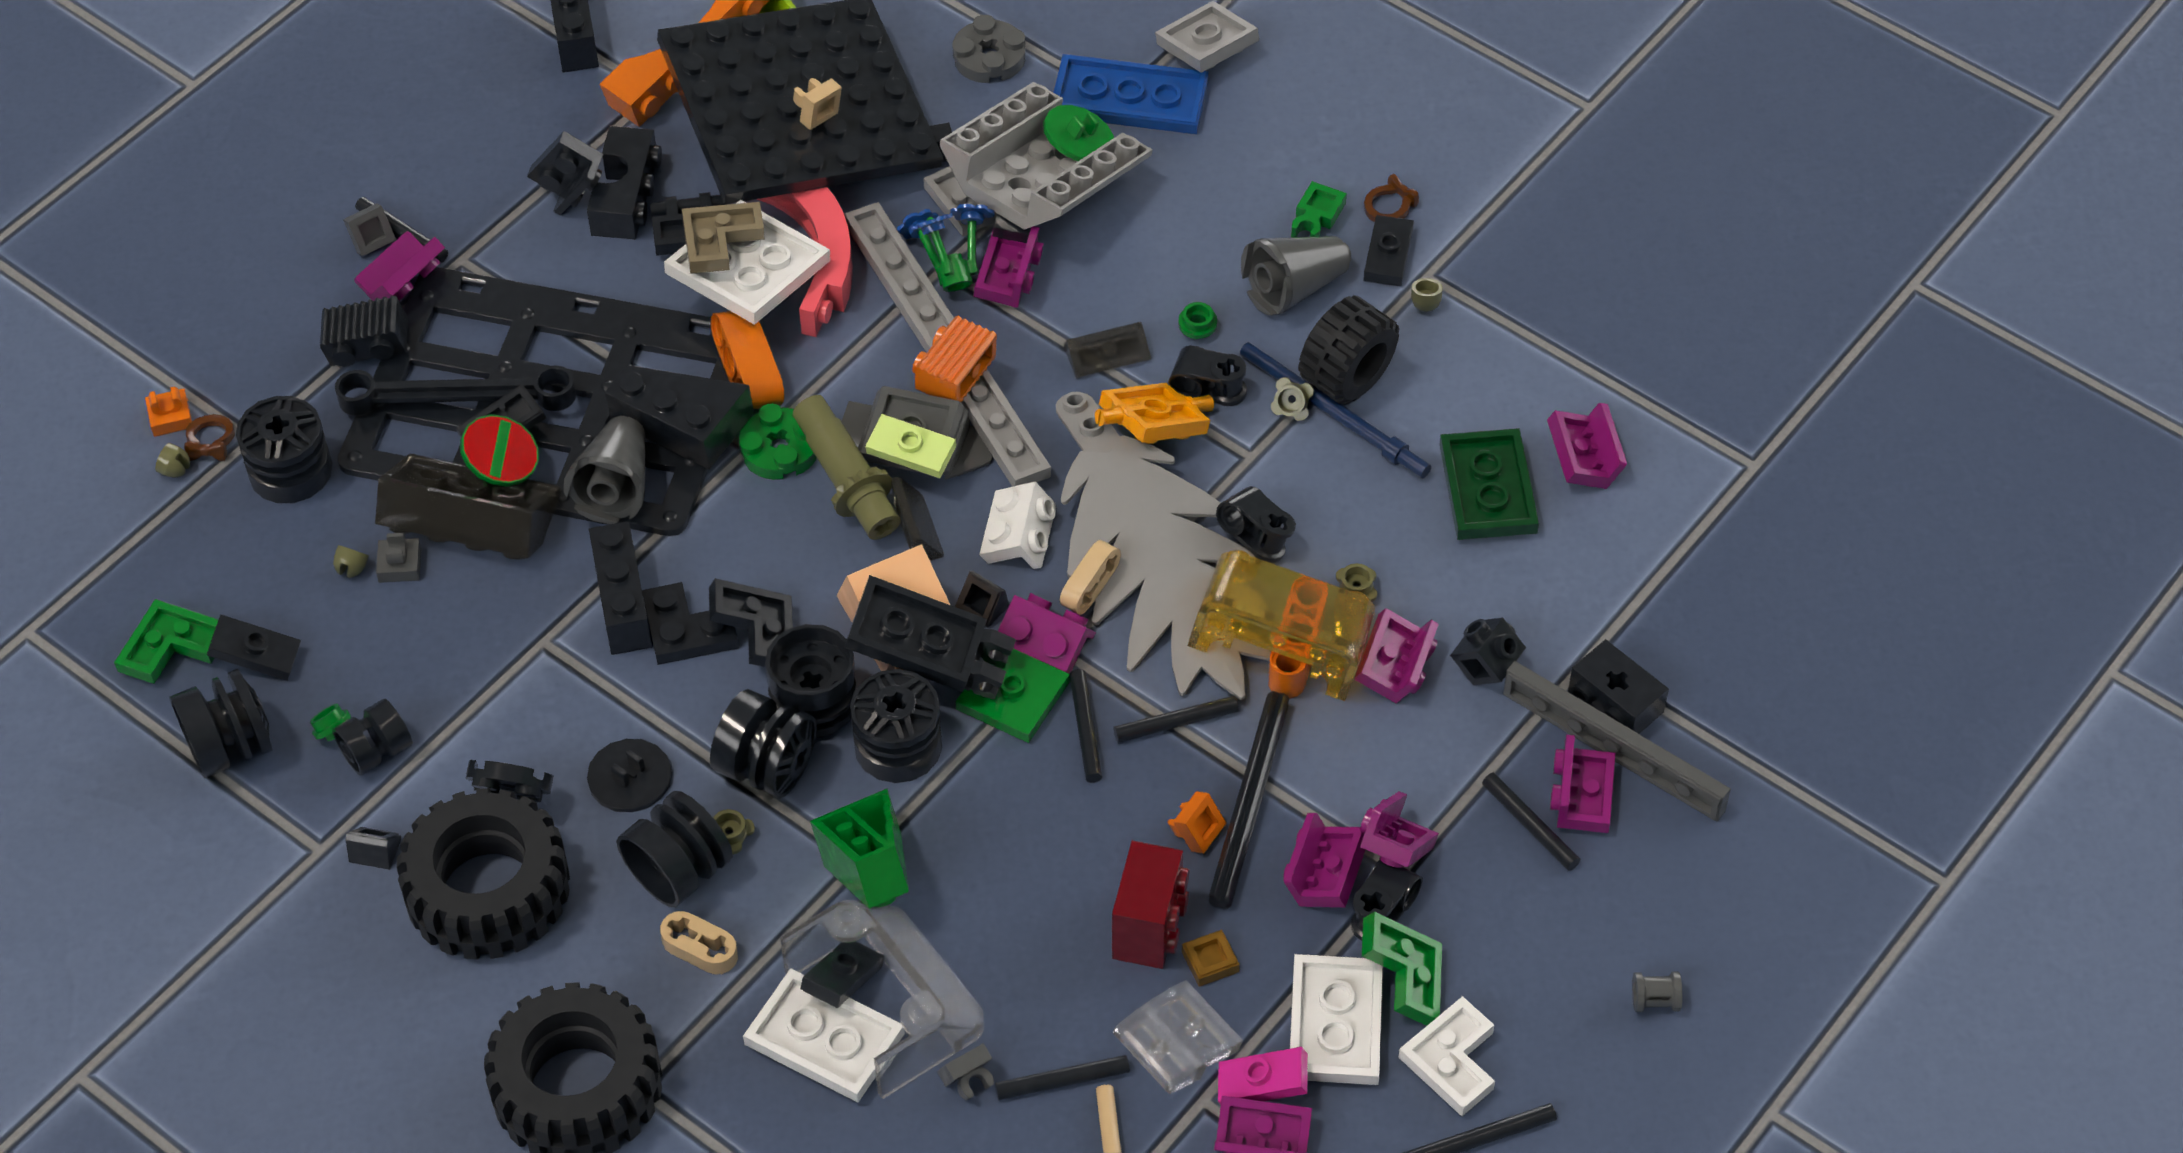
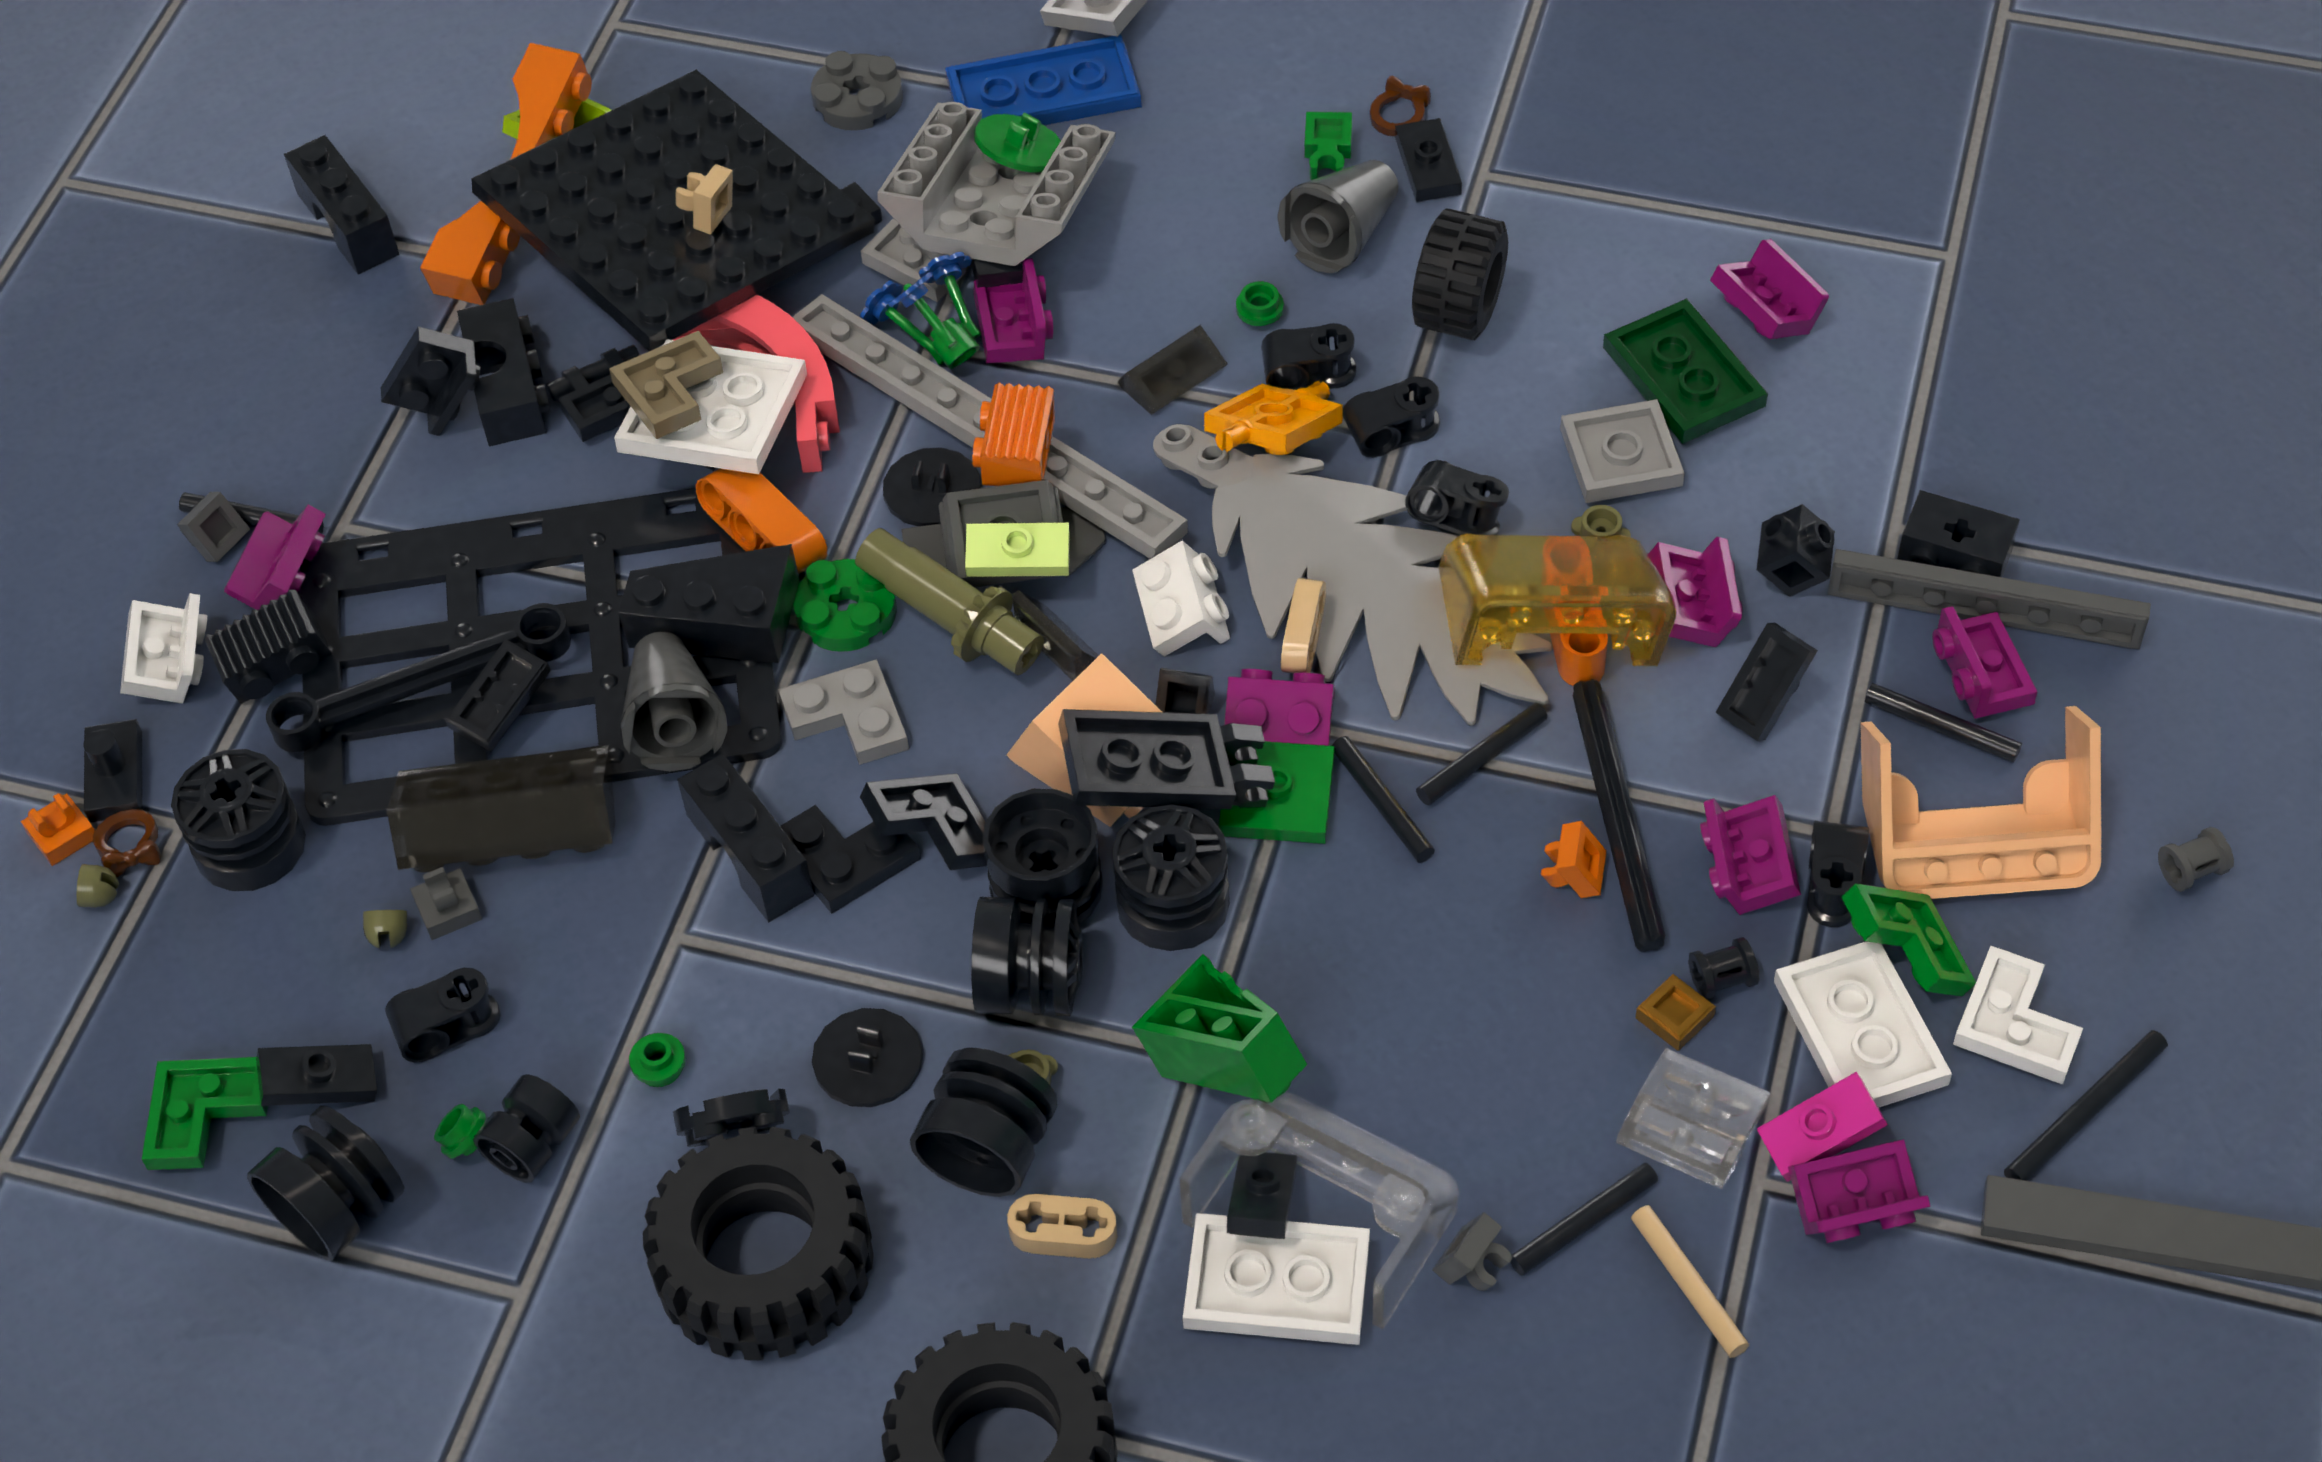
camera: 20 degrees left, 0 degrees up
black slope [345,827,401,870] -> none
red piece [460,414,539,487] -> none
dark red brick [1112,840,1190,969] -> none
dark blue bar [1240,342,1431,478] -> none
olive plate [1271,377,1314,421] -> none
magenta bracket [1360,791,1439,868] -> none
olive hinge [1411,278,1443,312] -> none
none -> black tile [83,719,142,823]
none -> white bracket [120,593,207,704]
none -> black piece [385,967,500,1062]
none -> green plate [629,1033,686,1087]
none -> light grey plate [778,659,909,765]
none -> black piece [883,447,981,527]
none -> black piece [1343,376,1440,458]
none -> light grey plate [1560,399,1685,503]
none -> black bush [1688,937,1759,1000]
none -> black tile [1715,623,1818,741]
none -> light nougat windscreen [1861,706,2101,899]

